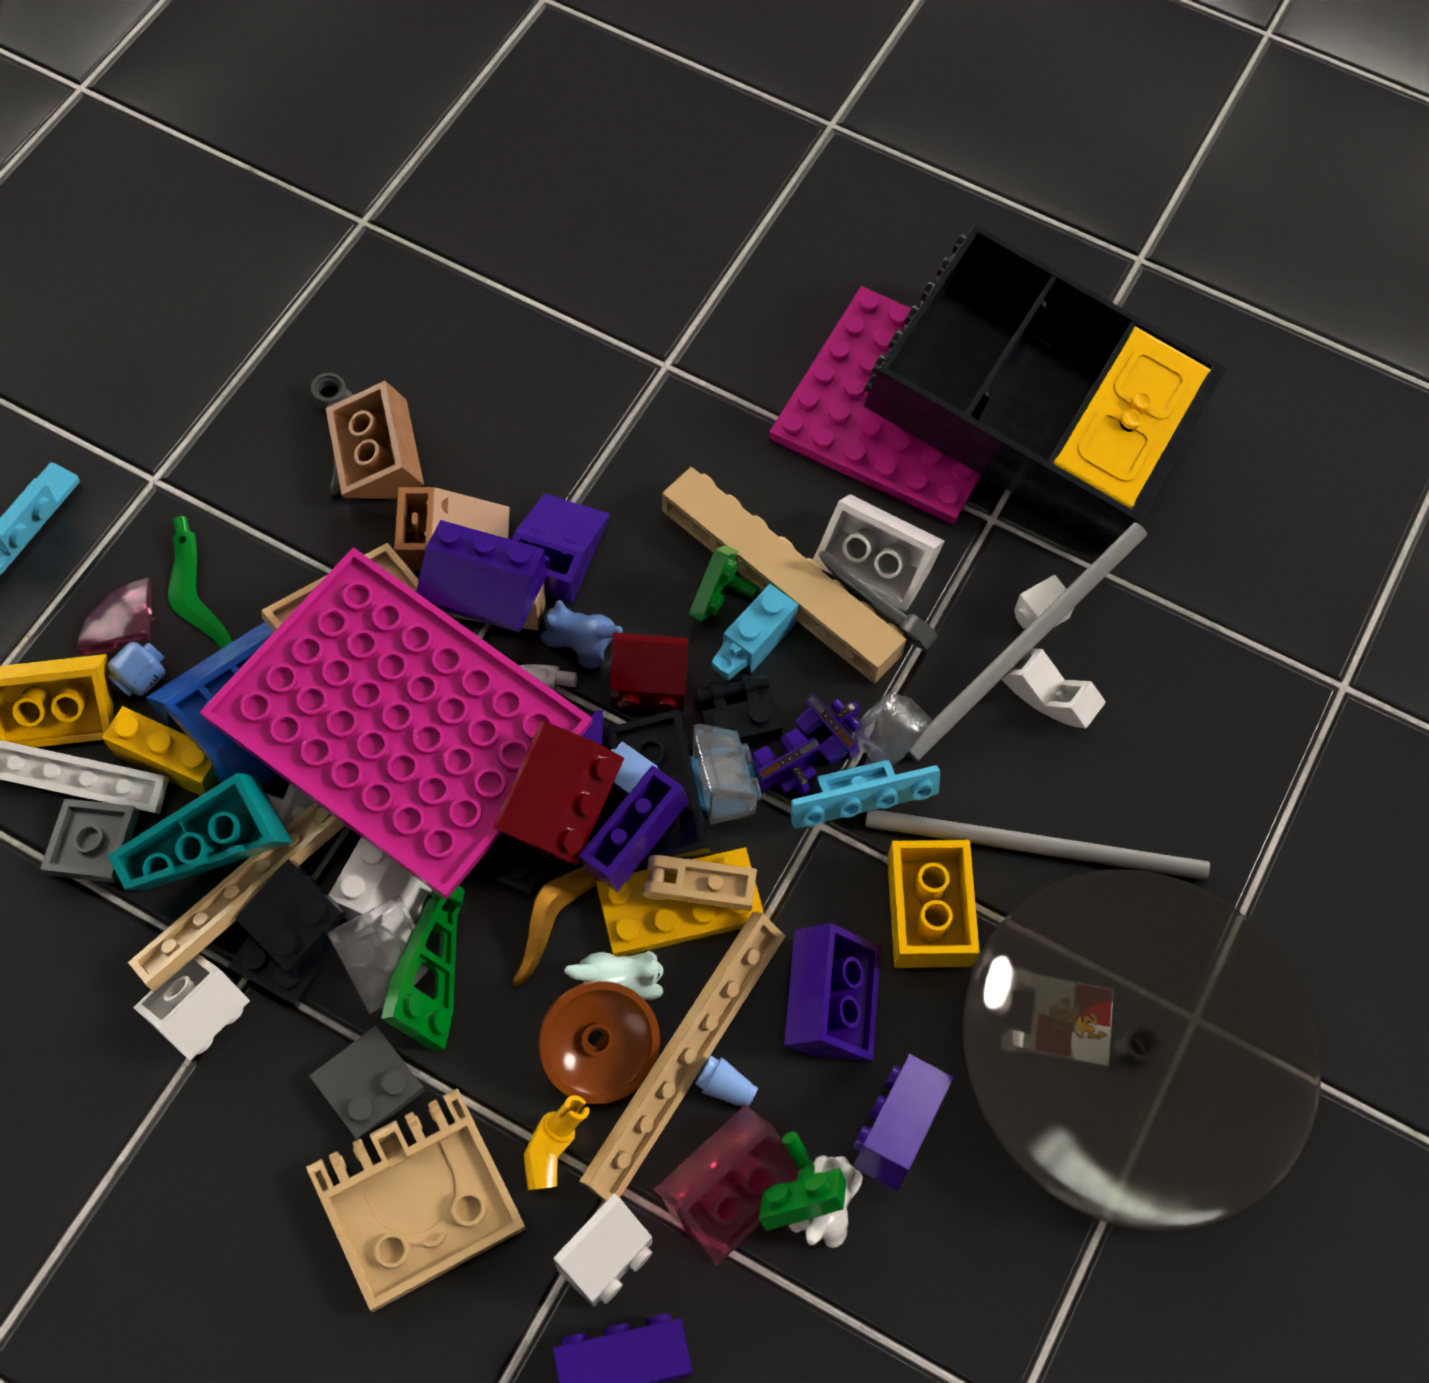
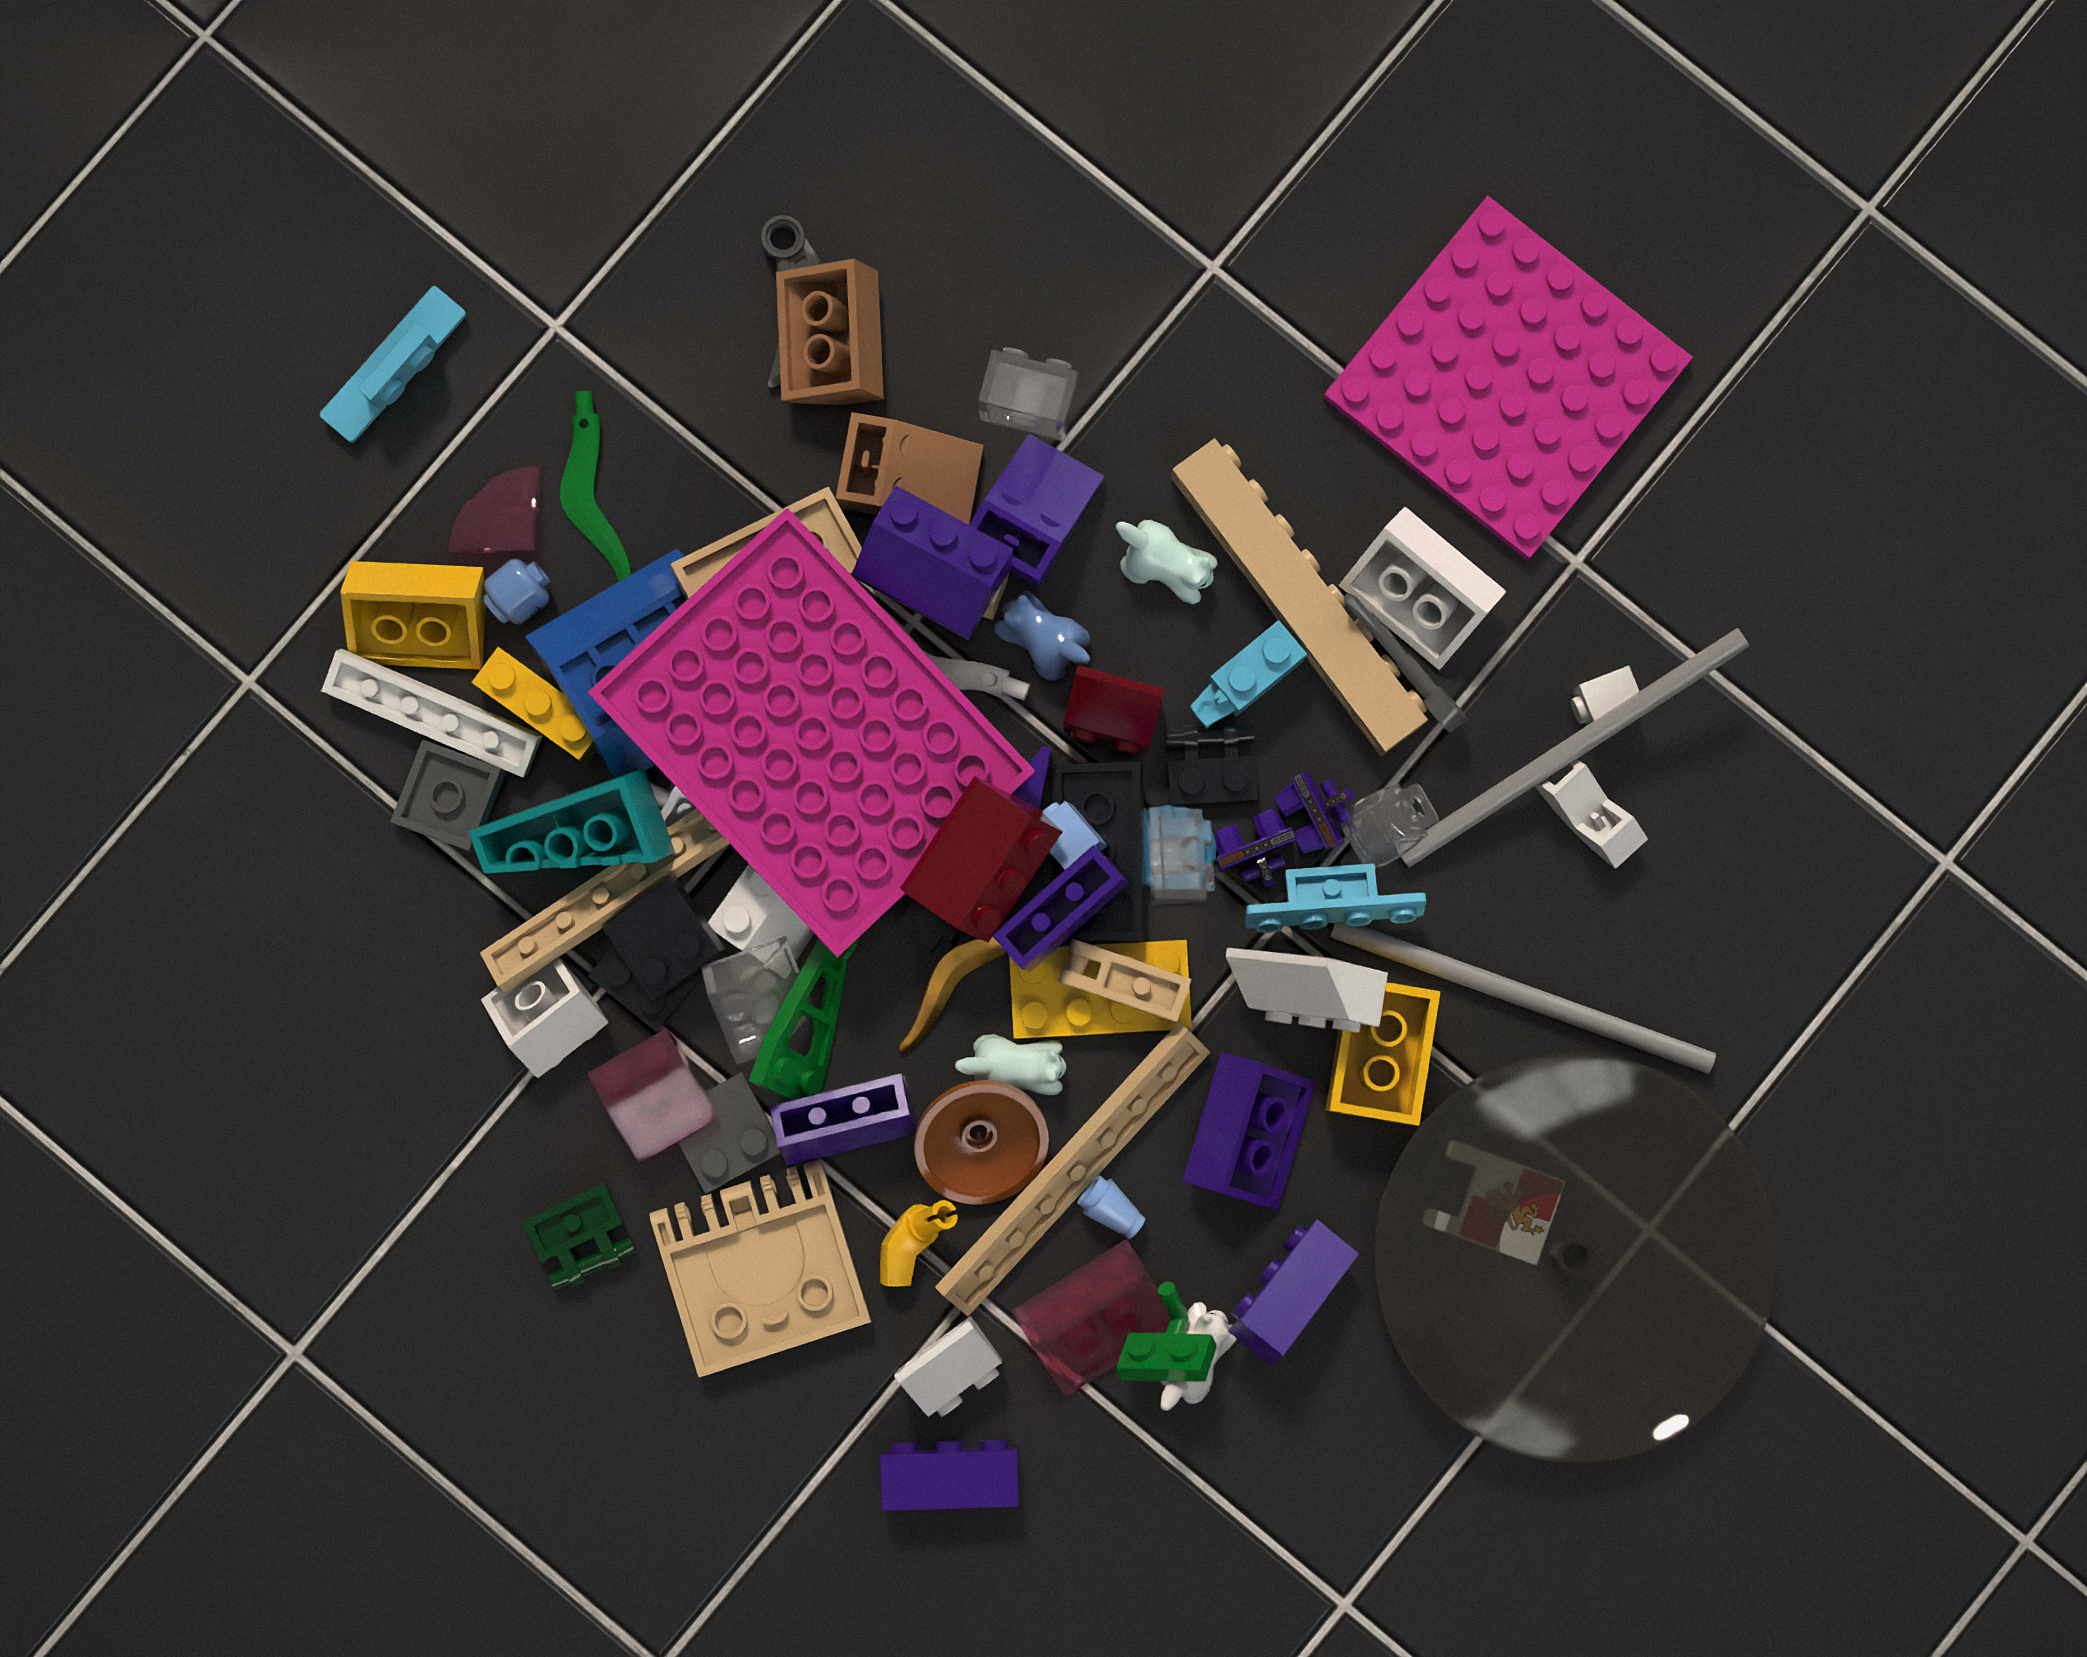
camera: 15 degrees right, 20 degrees up
green plate [688,545,760,621] -> none
black container [864,224,1228,549] -> none
none -> dark green plate [522,1183,637,1291]
none -> clear pink slope [588,1029,718,1162]
none -> dark purple brick [770,1074,917,1166]
none -> clear brick [978,347,1078,442]
none -> light aqua animal [1116,520,1218,605]
none -> white slope [1226,948,1388,1033]

